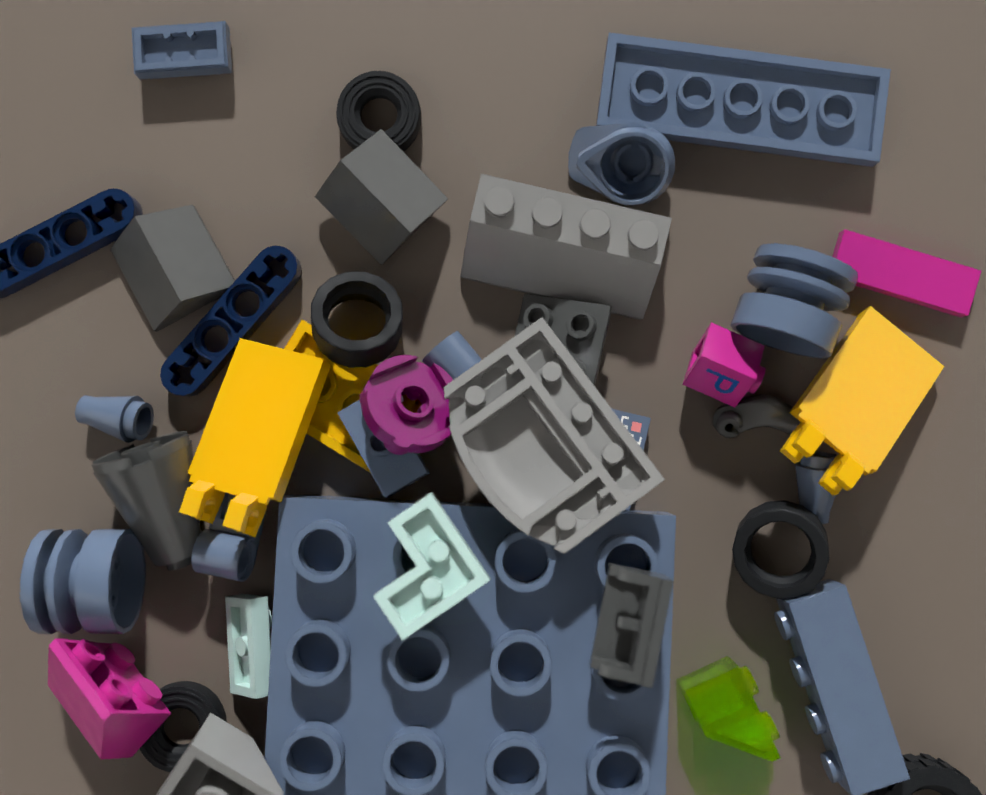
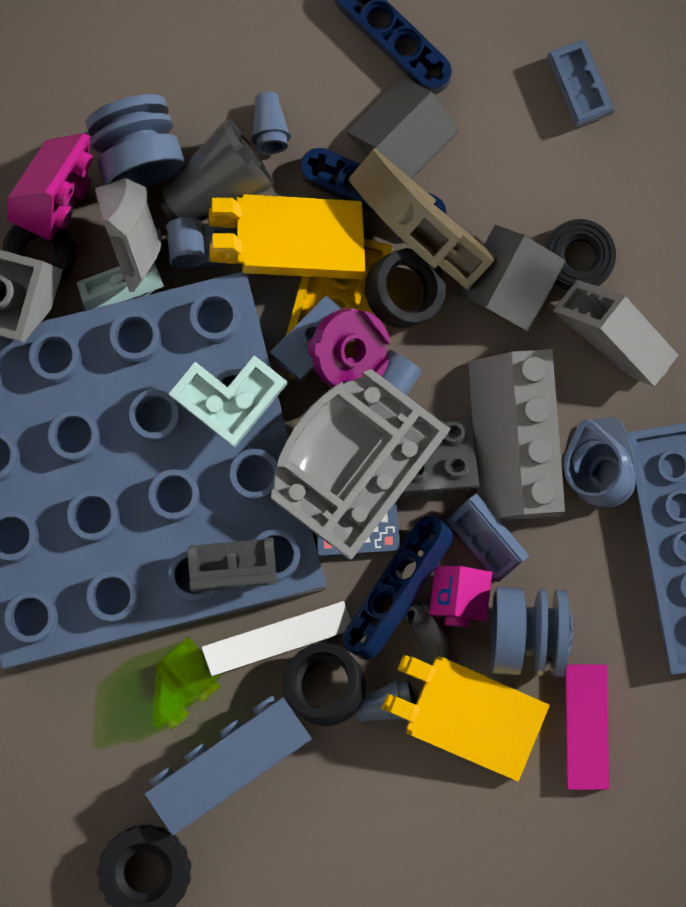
camera: 70 degrees right, 5 degrees down
none -> light grey slope [95,178,162,292]
none -> white sticker [201,601,351,676]
none -> dark blue beam [343,516,453,660]
none -> dark tan slope [348,148,495,290]
none -> sand blue plate [446,493,529,582]
none -> light grey slope [553,280,679,387]

